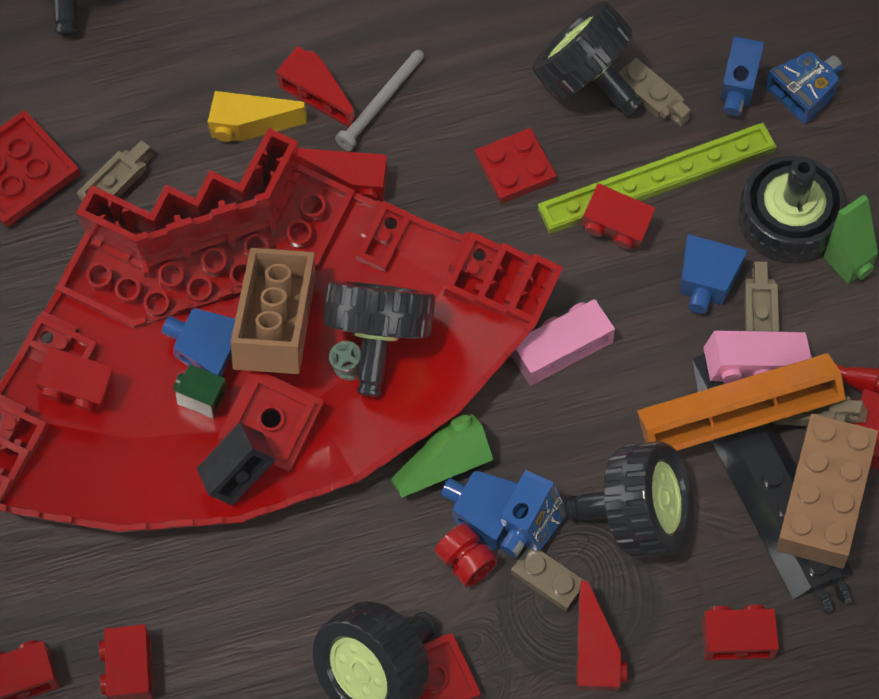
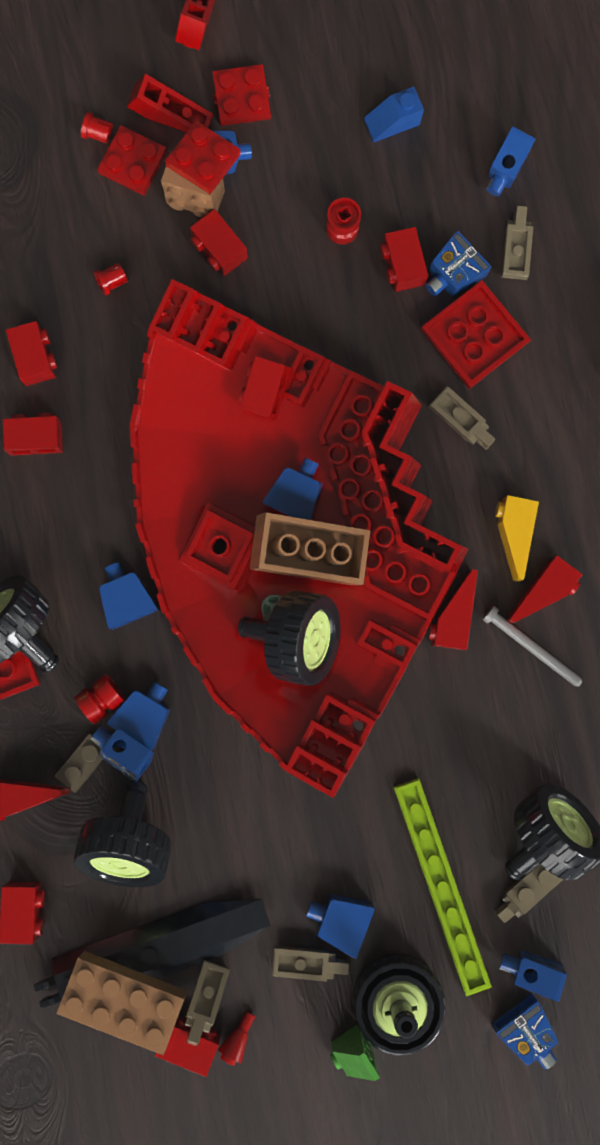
camera: 80 degrees right, 20 degrees up
dark green brick [173,364,227,419] -> none
black brick [196,422,276,506] -> none
bright green slope [391,414,493,498] -> none
red plate [475,128,557,204] -> none
bright pink brick [511,299,615,387] -> none
red brick [579,183,656,249] -> none
orange brick [637,353,846,451] -> none
bright pink brick [703,331,812,383] -> none
none -> blue torso [99,562,159,630]

